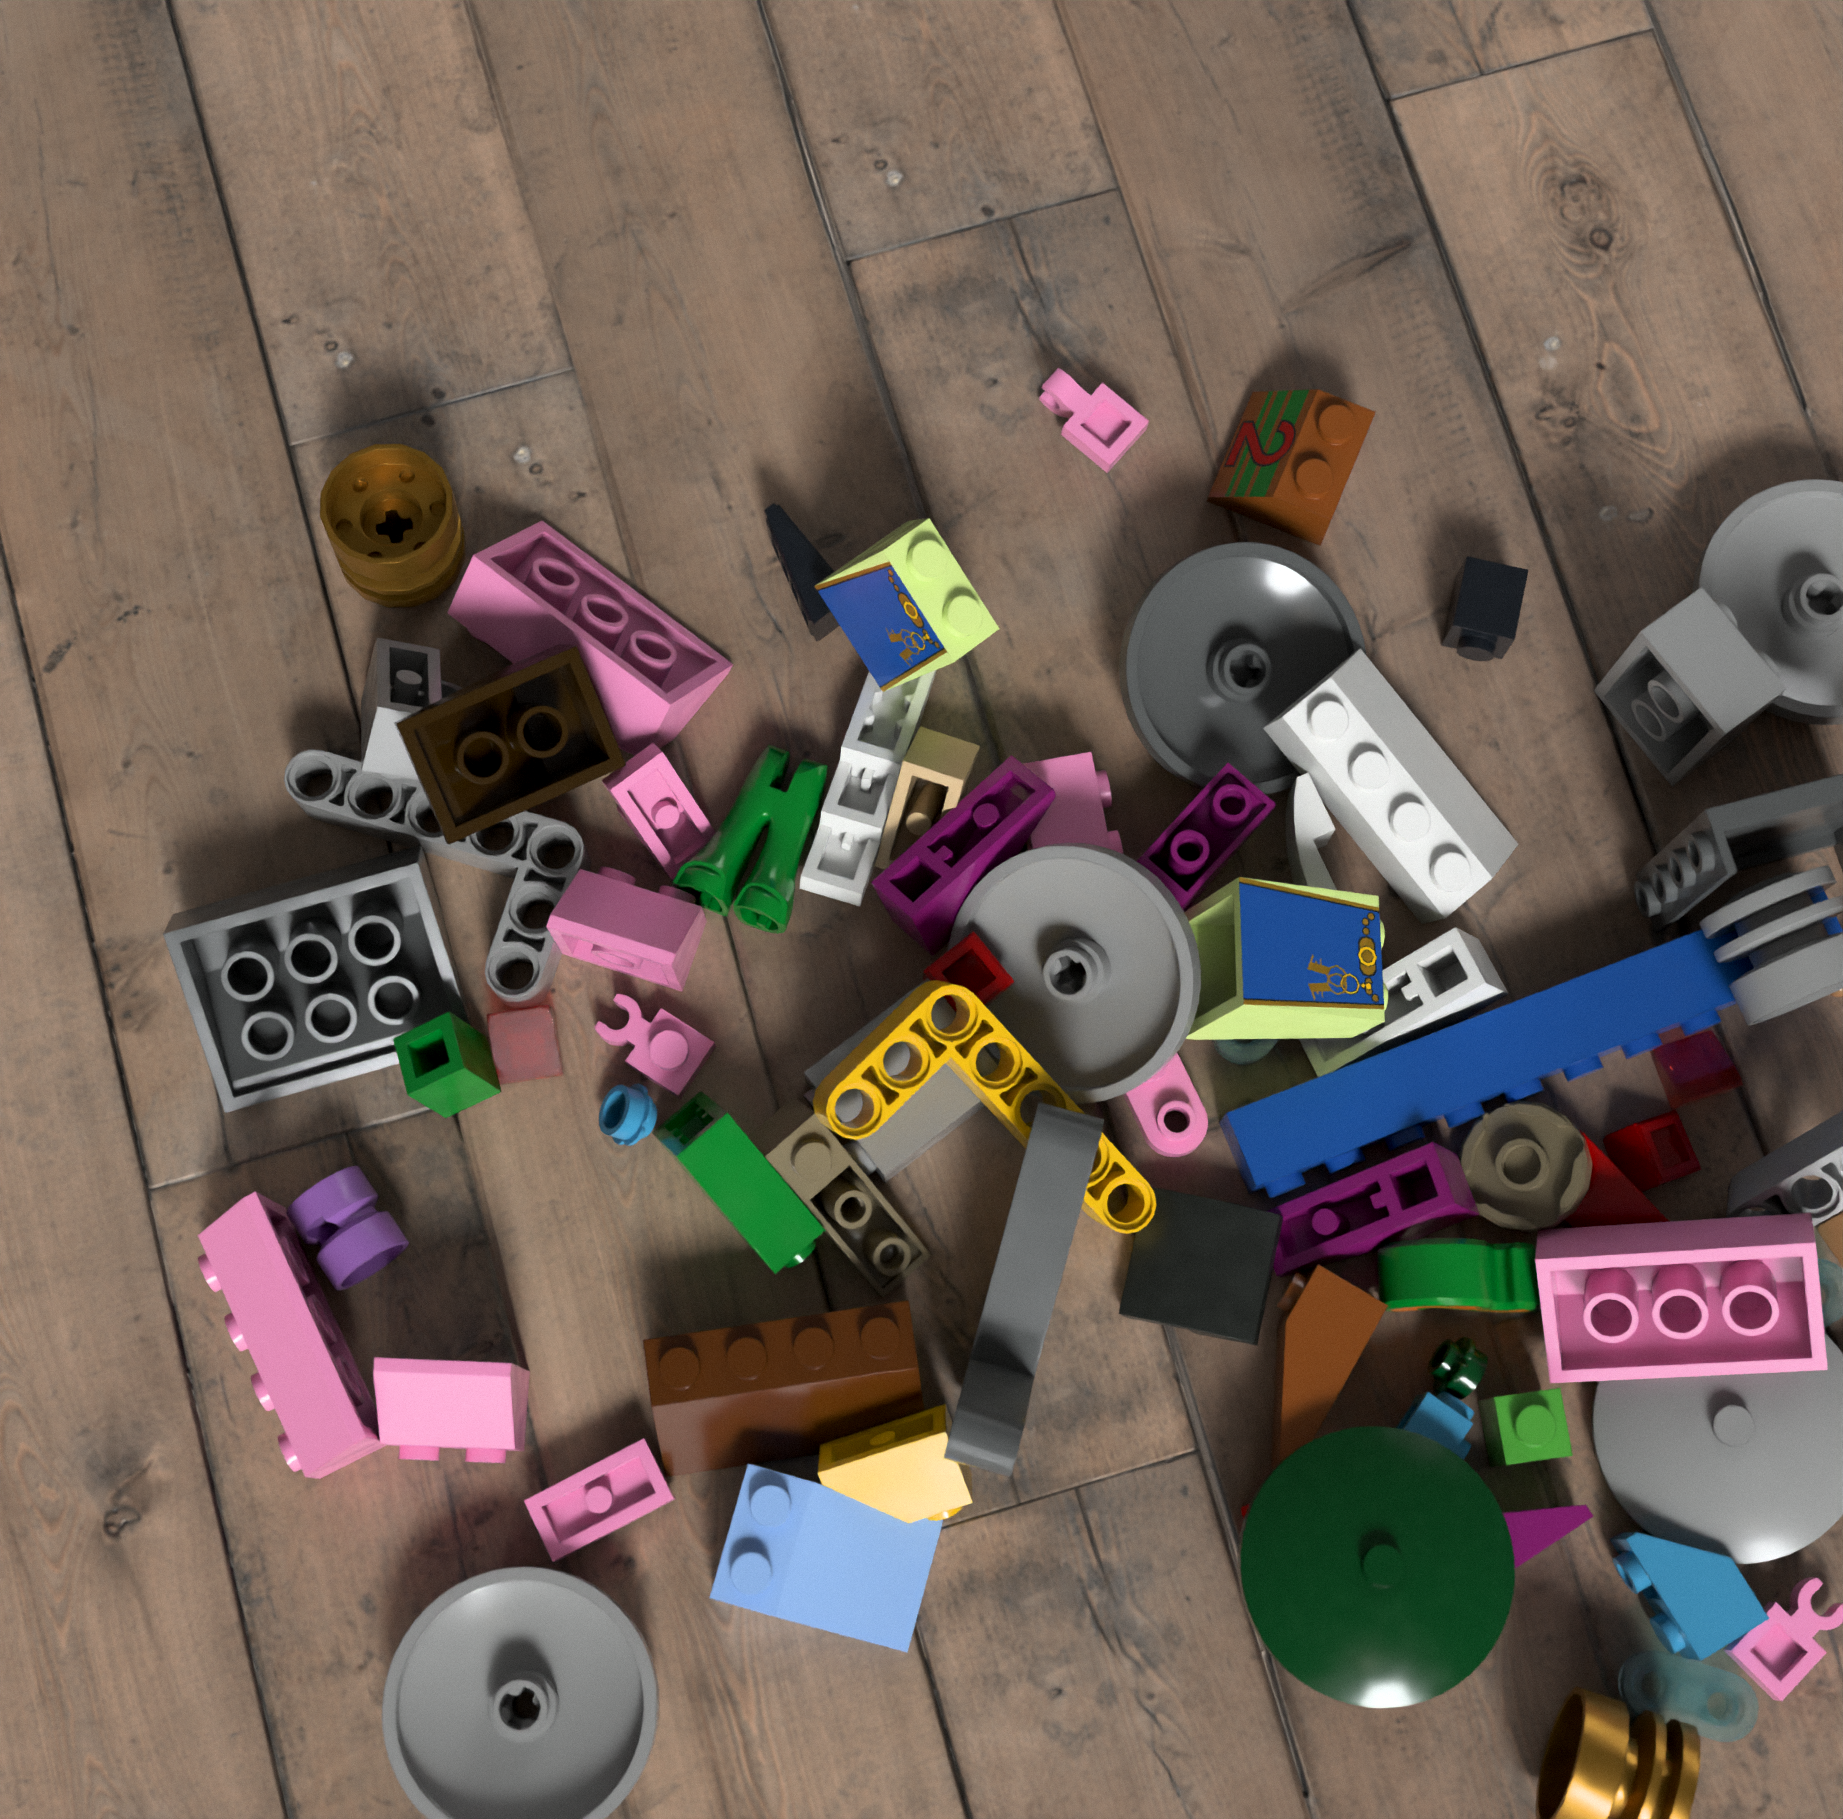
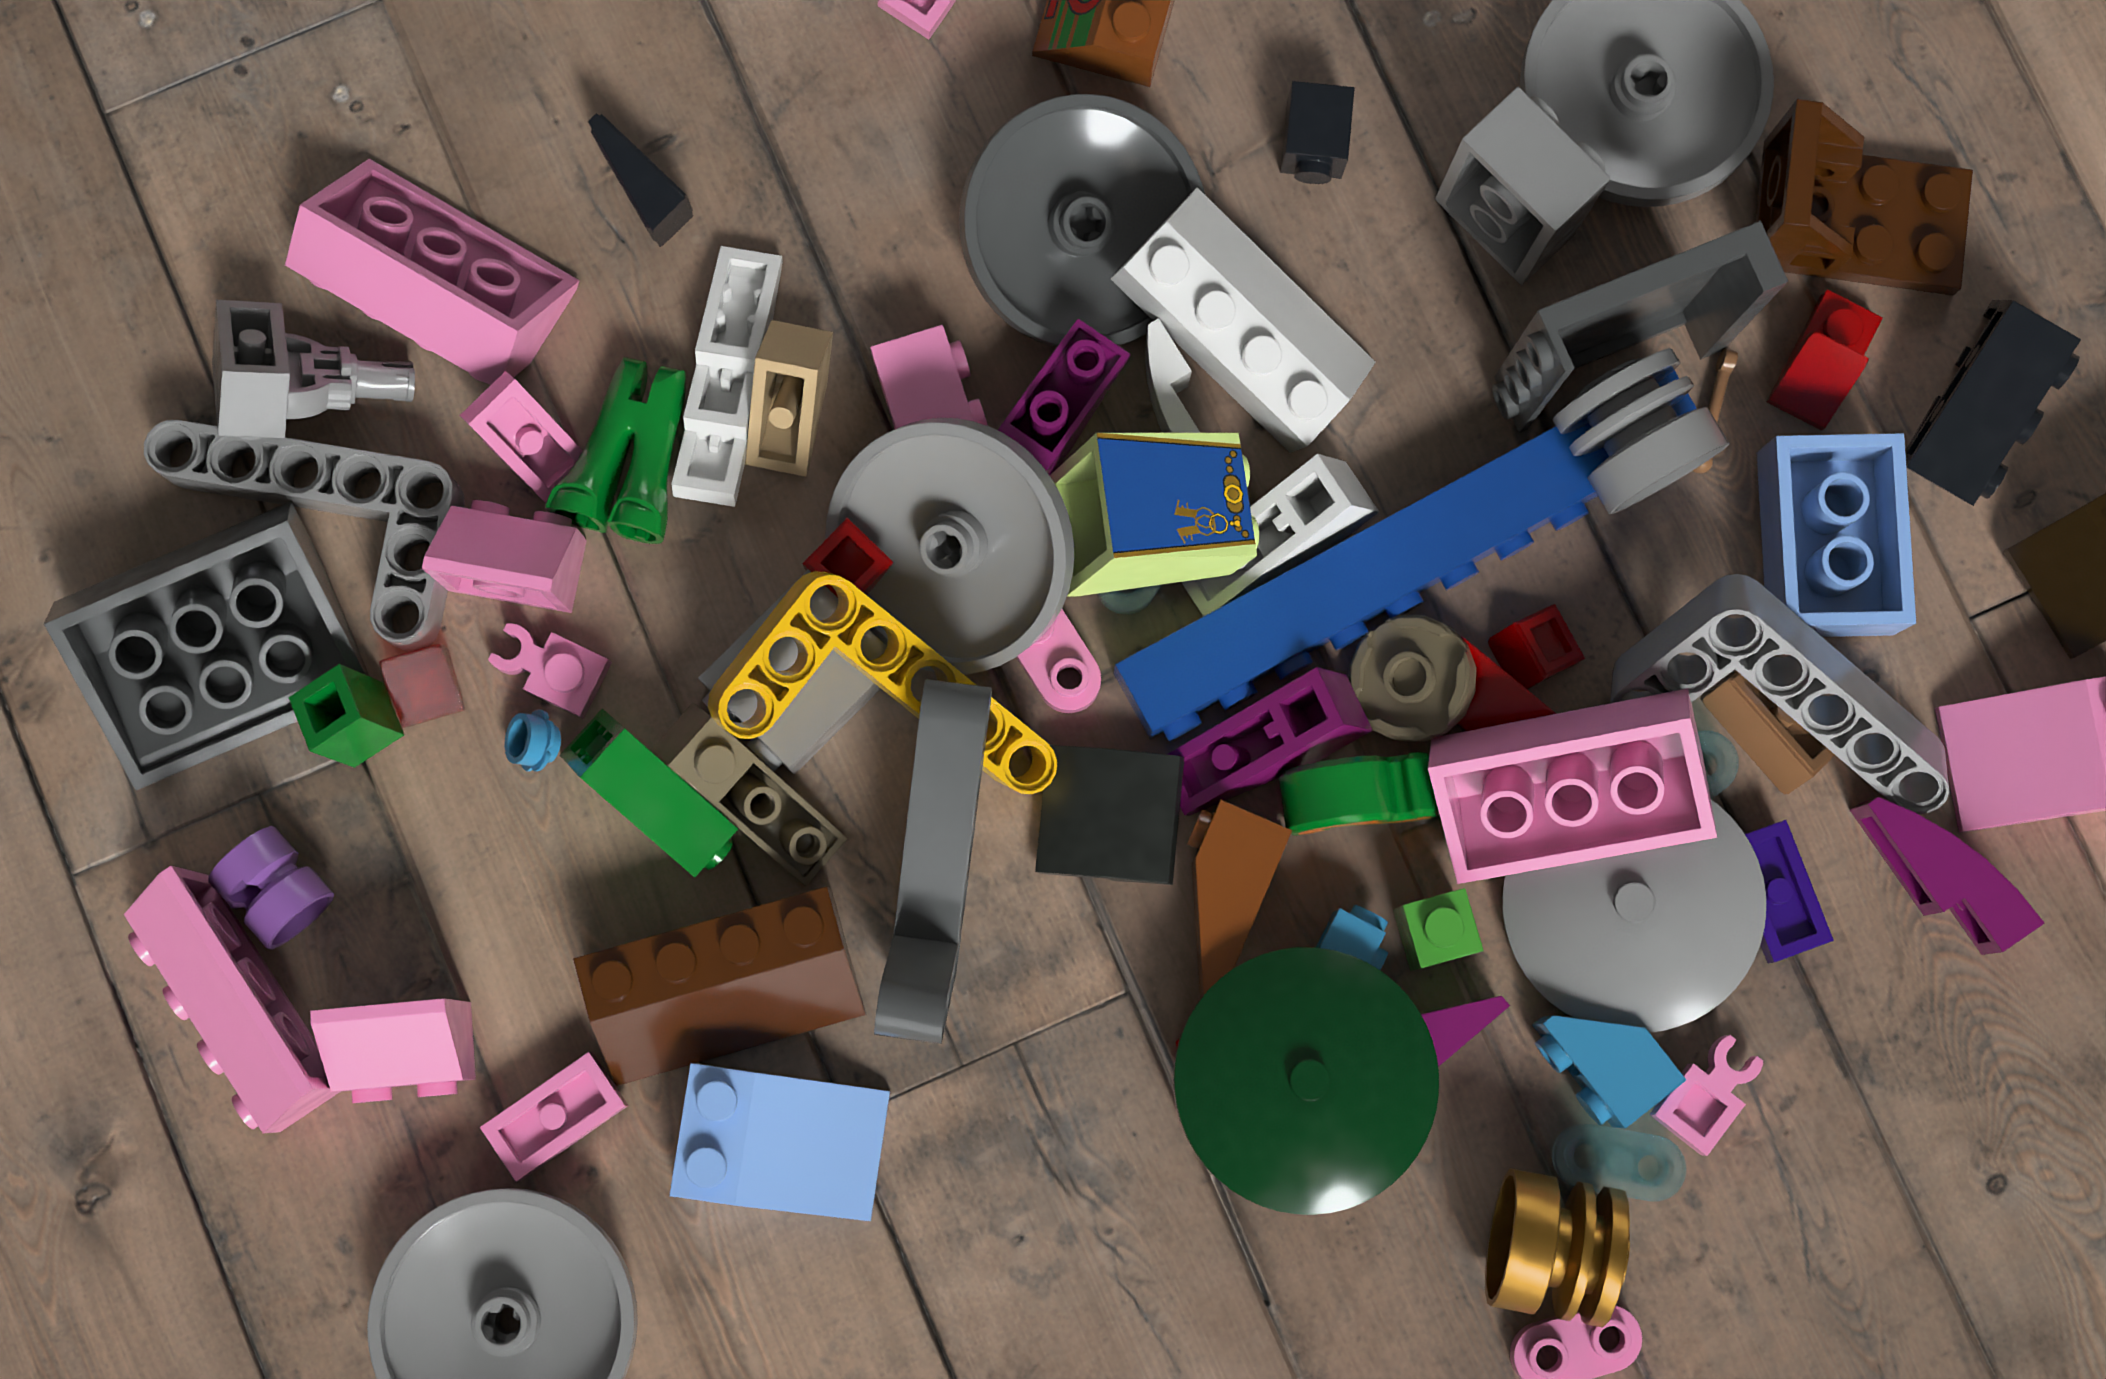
camera: 10 degrees left, 5 degrees up
pearl gold wheel [320,444,466,608] -> none
dark brown slope [394,644,626,844] -> none
slope [815,518,999,692] -> none
yellow slope [818,1404,973,1523] -> none
magenta slope [871,755,1056,956] -> none
dark green plate [1428,1337,1488,1400] -> none
slope [1650,1030,1743,1110] -> none

